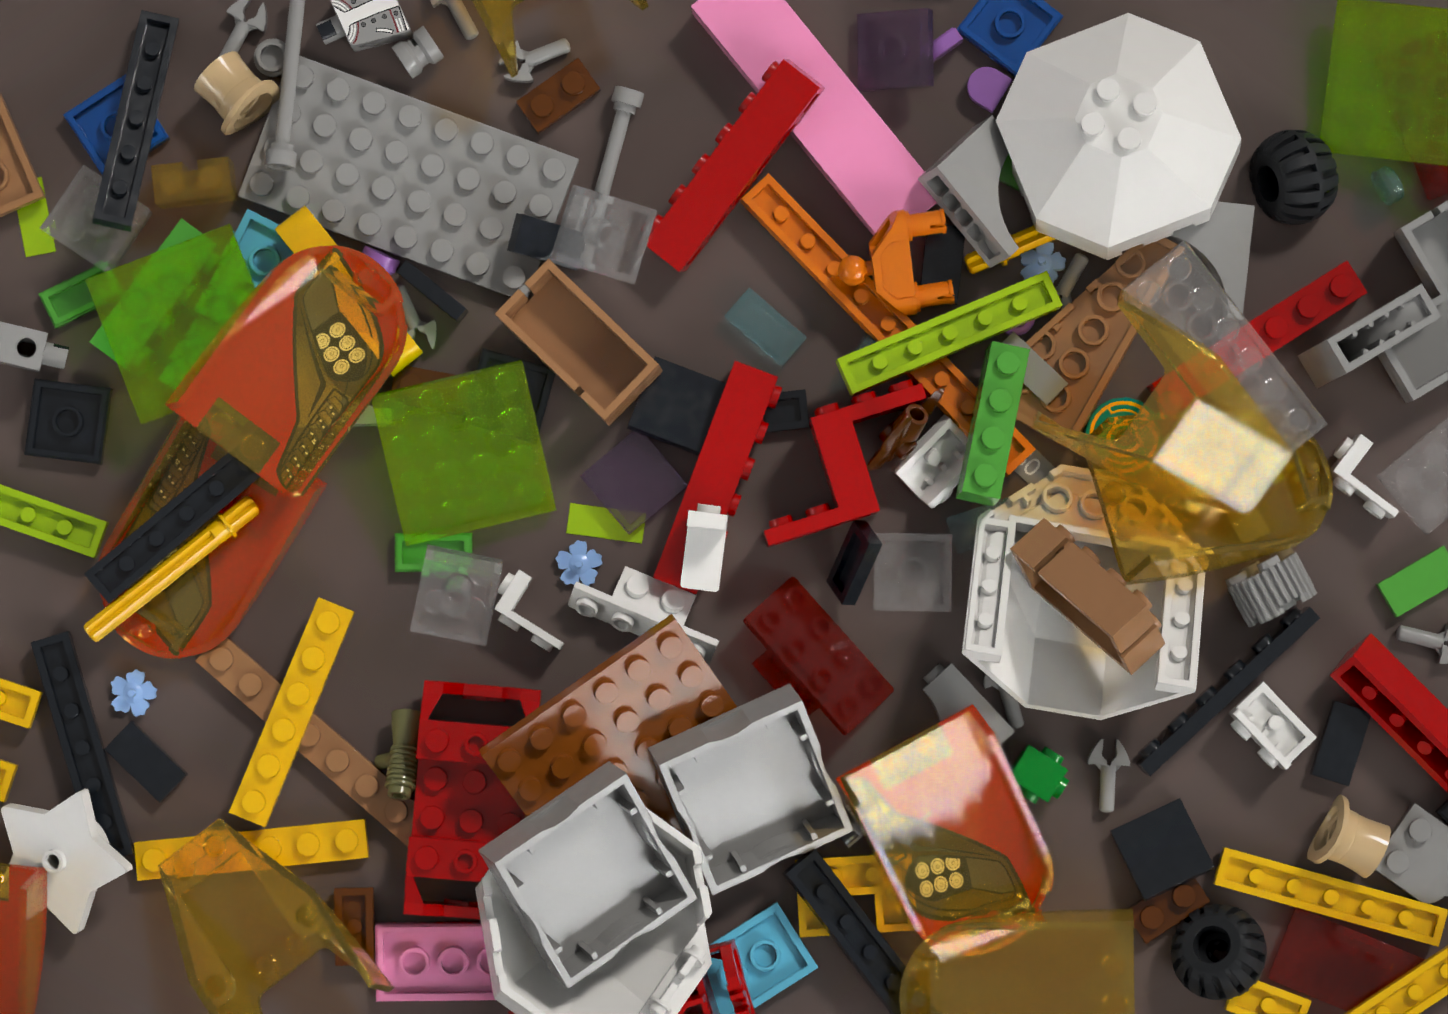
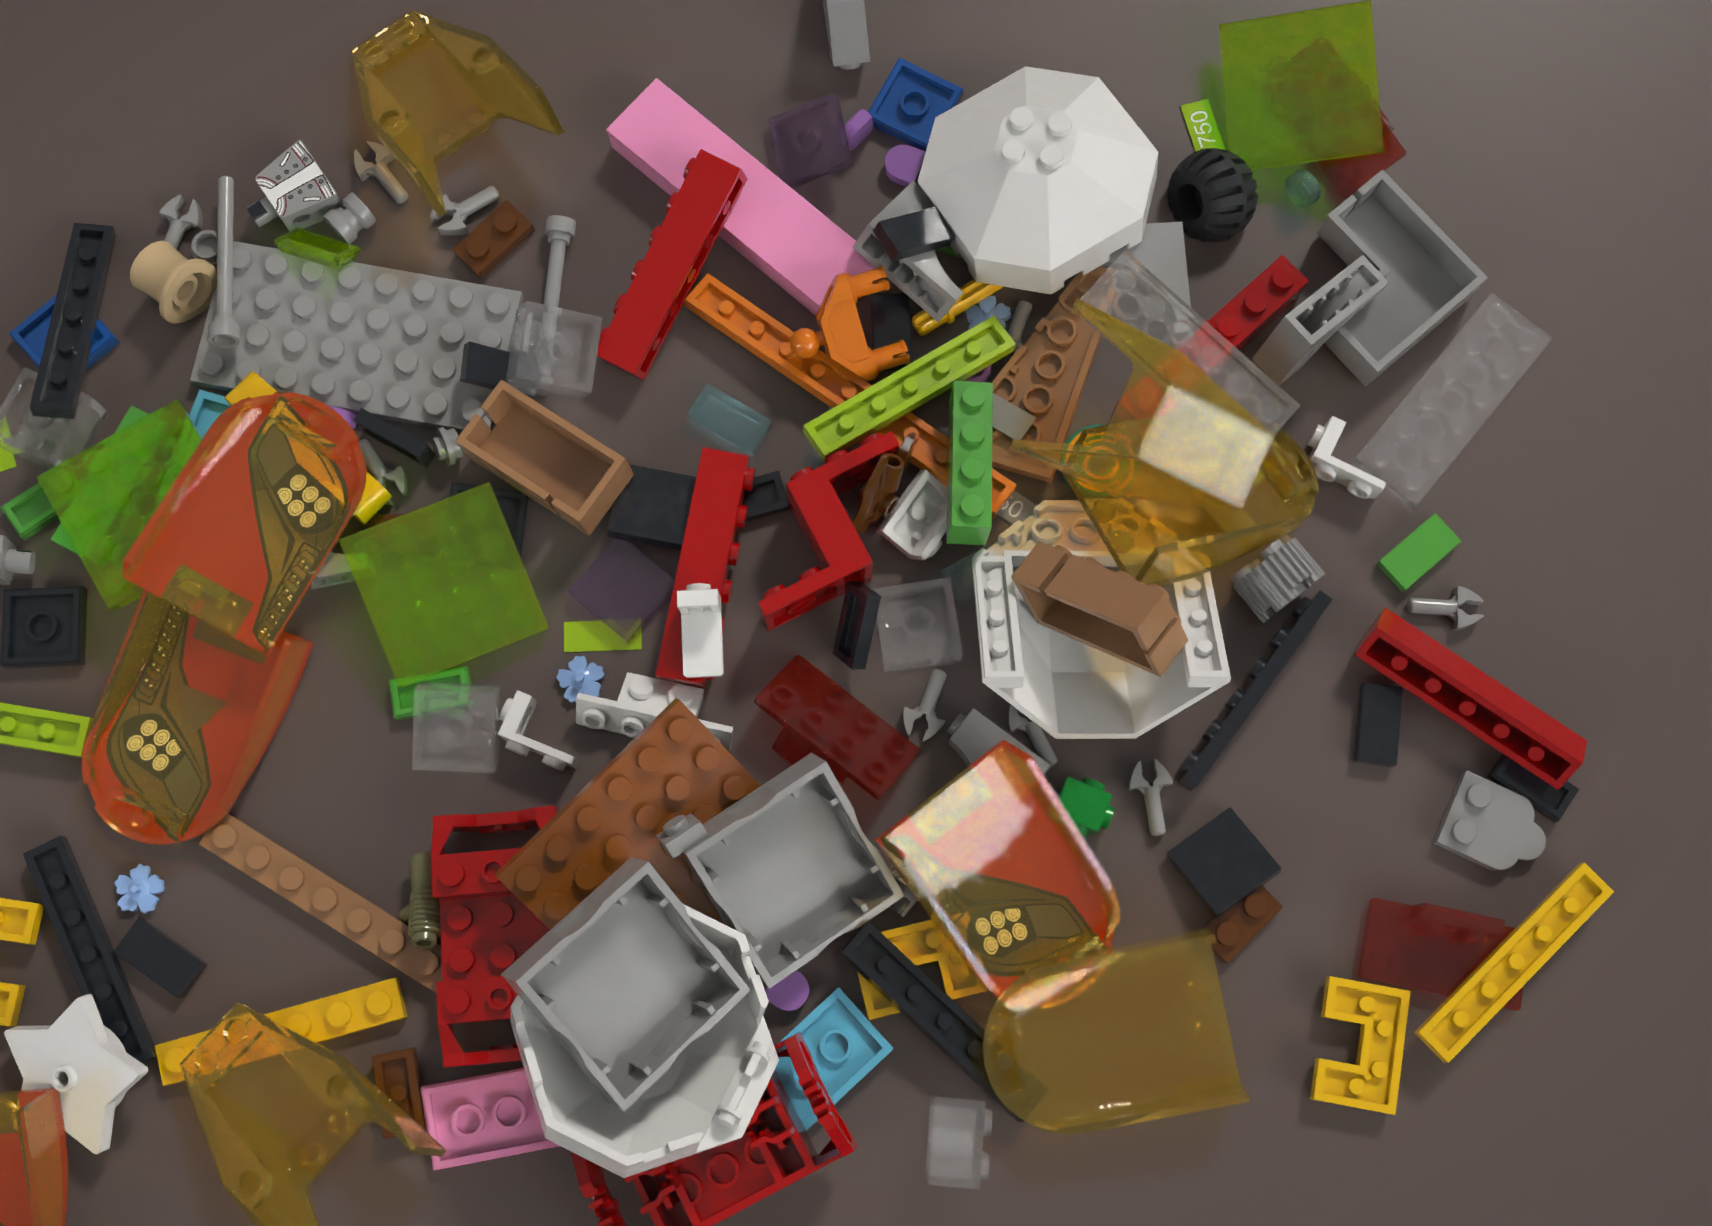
camera: 10 degrees left, 10 degrees down
yellow axle [83,496,260,642] -> none
black plate [84,427,288,604] -> none
clear yellow brick [151,157,238,209] -> none
yellow plate [229,597,355,827] -> none
black wheel [1171,904,1267,1000] -> none
yellow plate [1213,847,1448,947] -> none
white bracket [1228,681,1317,770] -> none
tan piece [1307,794,1391,878] -> none
none -> clear neon green tile [274,228,361,269]
none -> light grey plate [432,427,463,466]
none -> light grey plate [656,813,708,859]
none -> medium lavender tile [765,970,809,1011]
none -> black tile [873,207,956,262]
none -> light grey bar [903,669,947,743]
none -> lime sticker [1180,99,1225,152]

